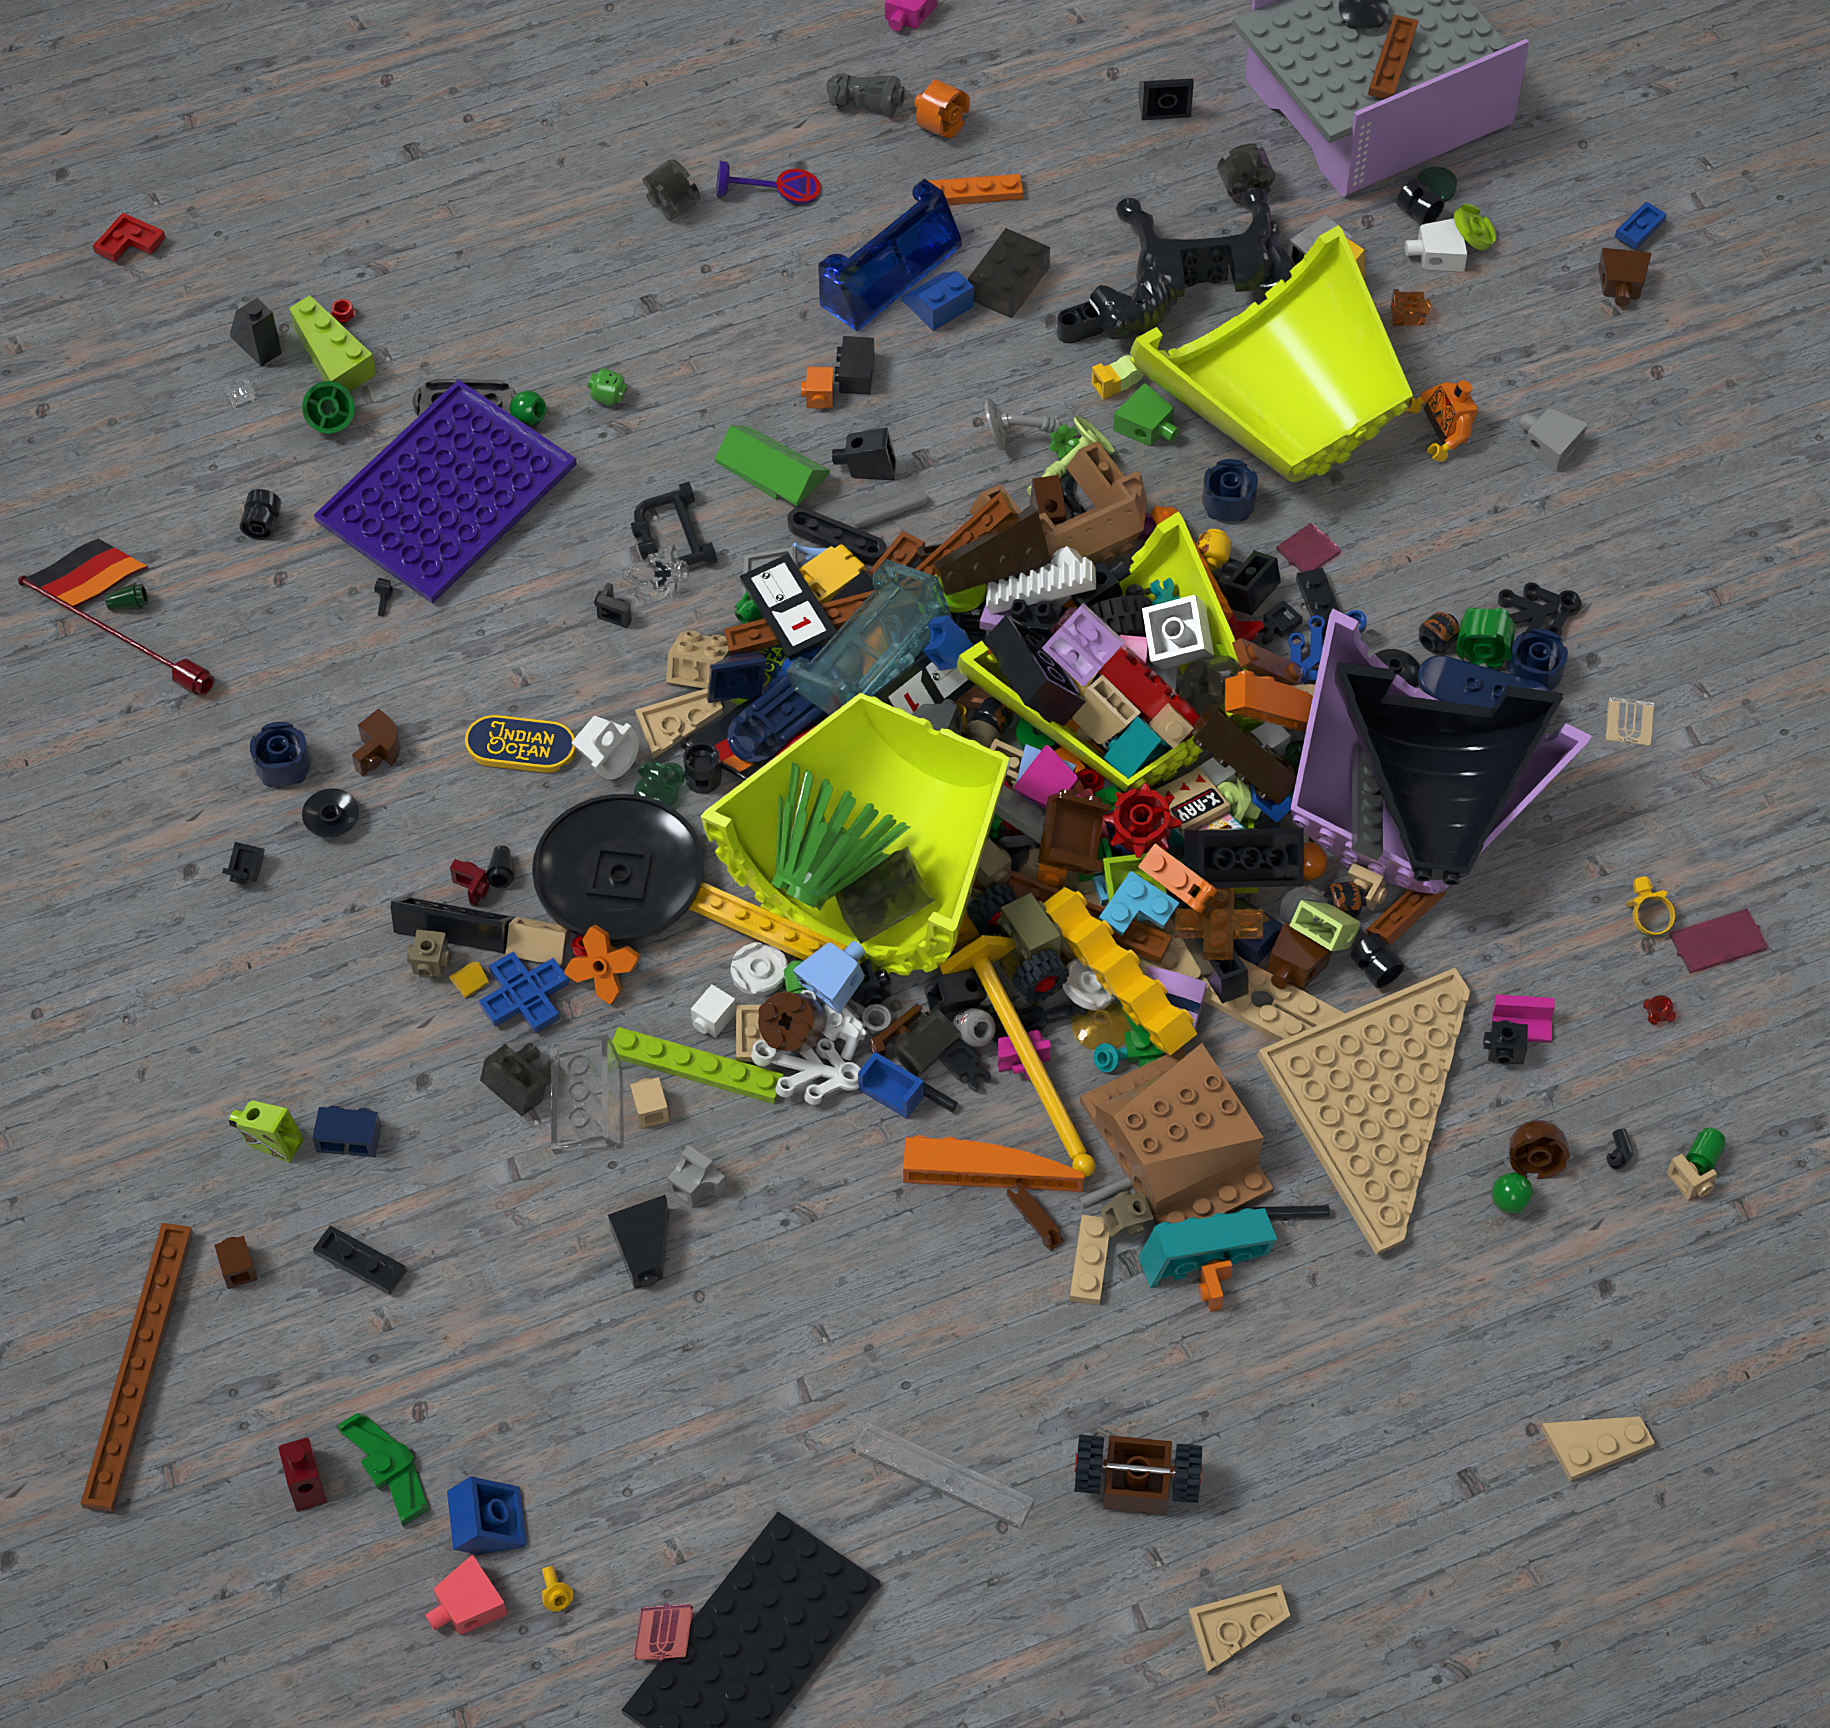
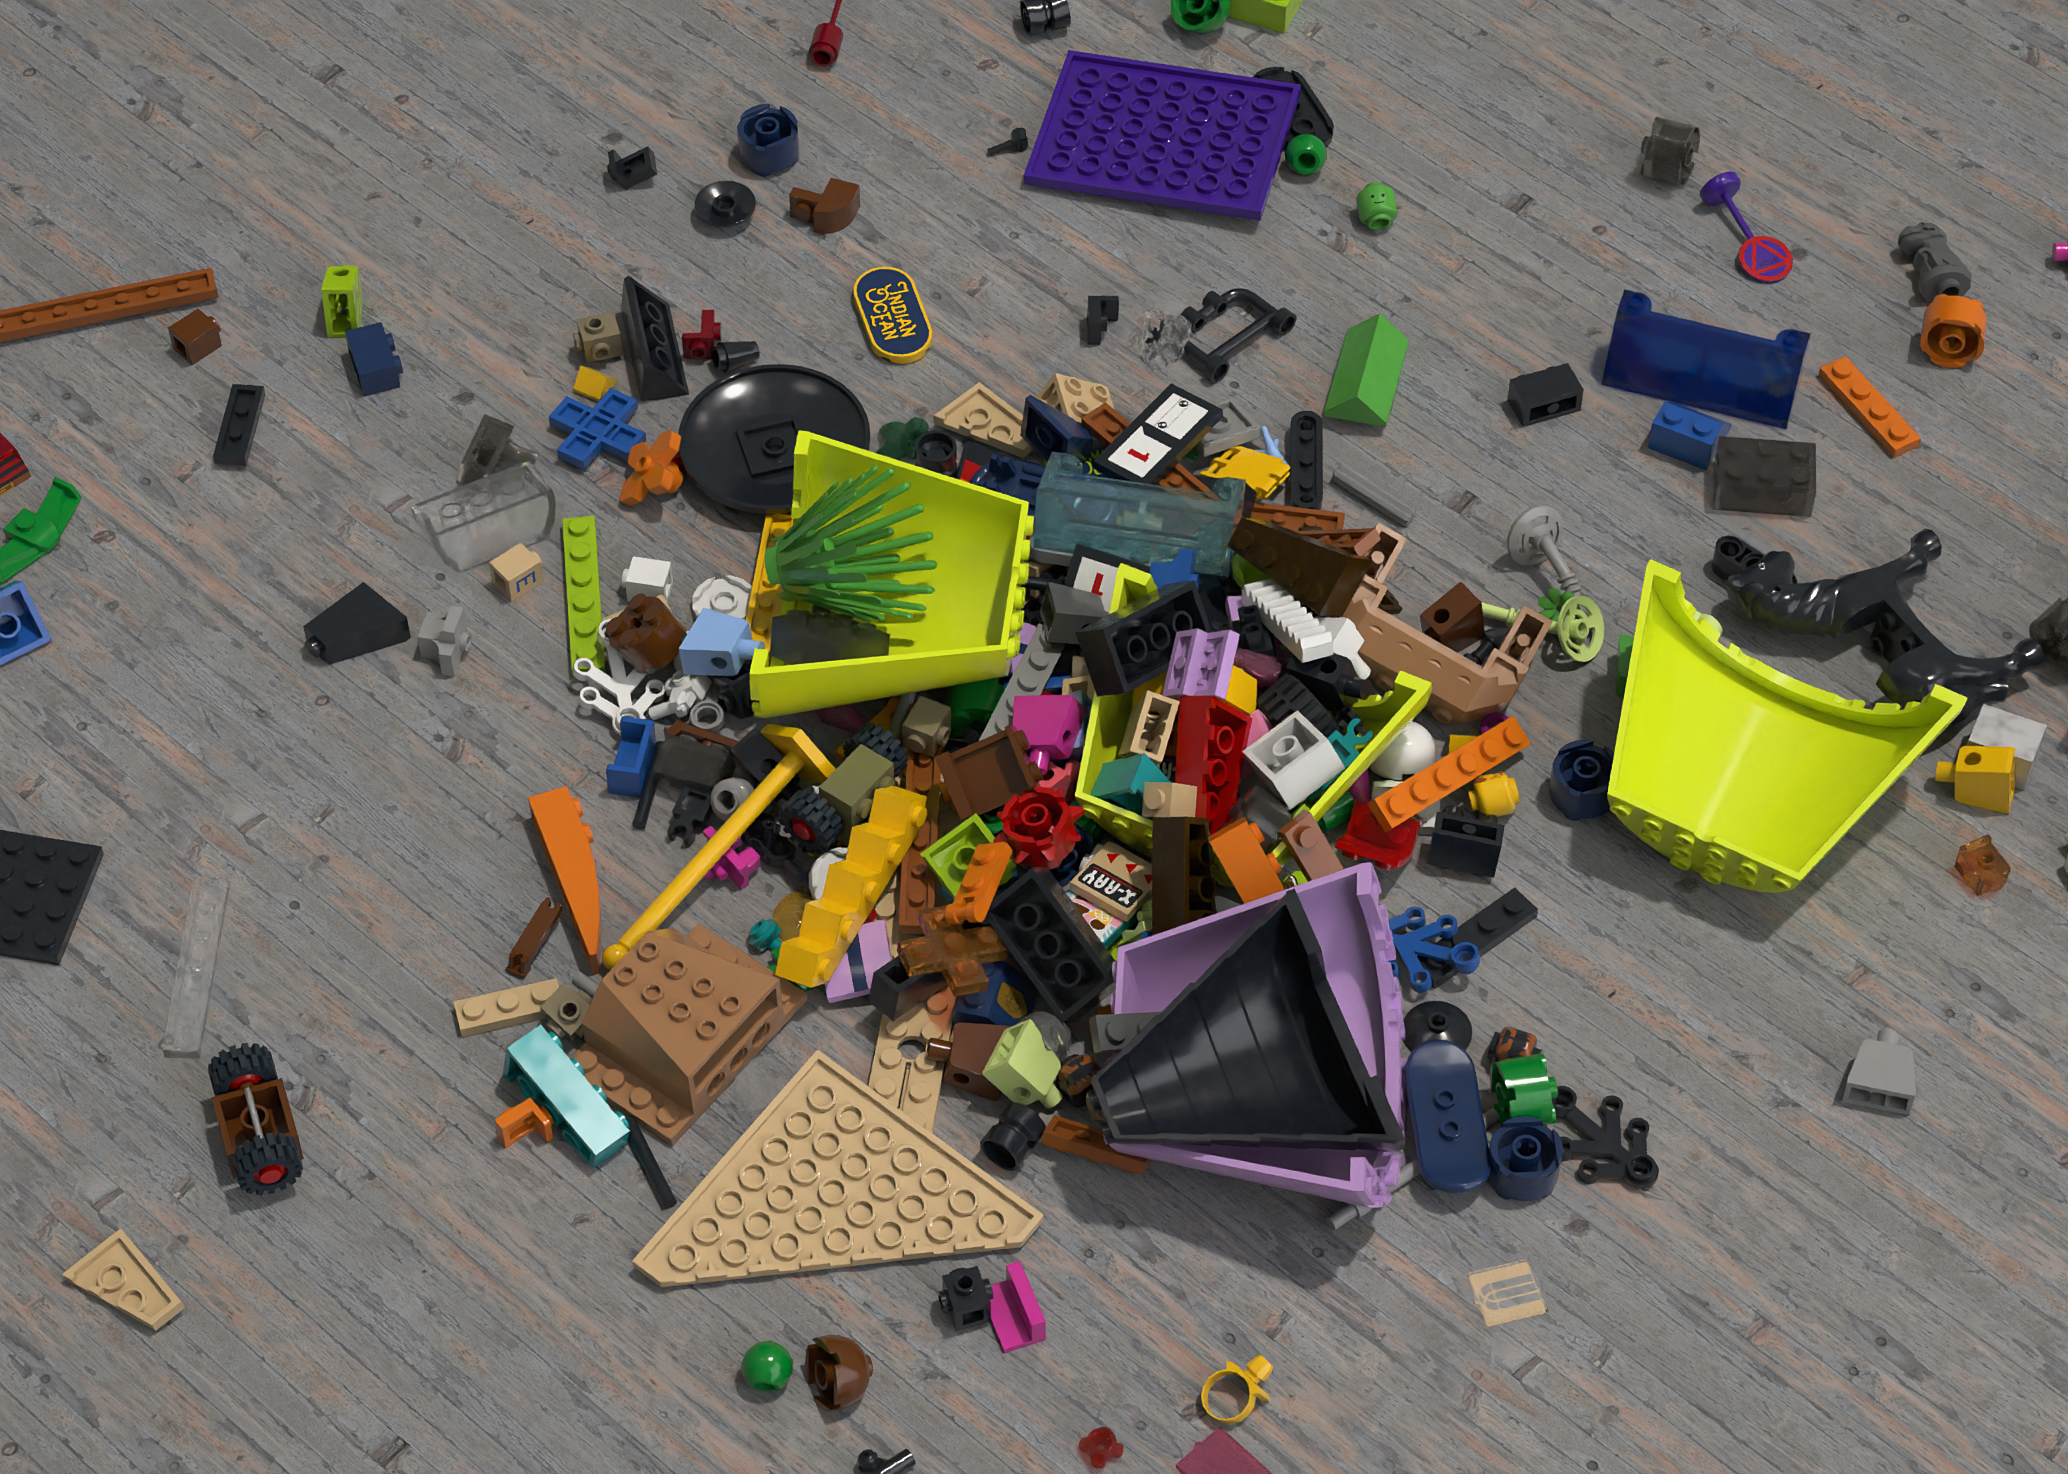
camera: 65 degrees right, 5 degrees down
tan panel [506,917,571,965] -> none
white container [571,716,639,780] -> none
orange brick [801,367,834,409] -> none
black torso [832,428,896,480] -> none
medium azure plate [1098,871,1179,936] -> none
black plate [1257,601,1303,645] -> none
clear pink piece [1276,523,1341,572] -> none
orange torso [1406,380,1478,462] -> none

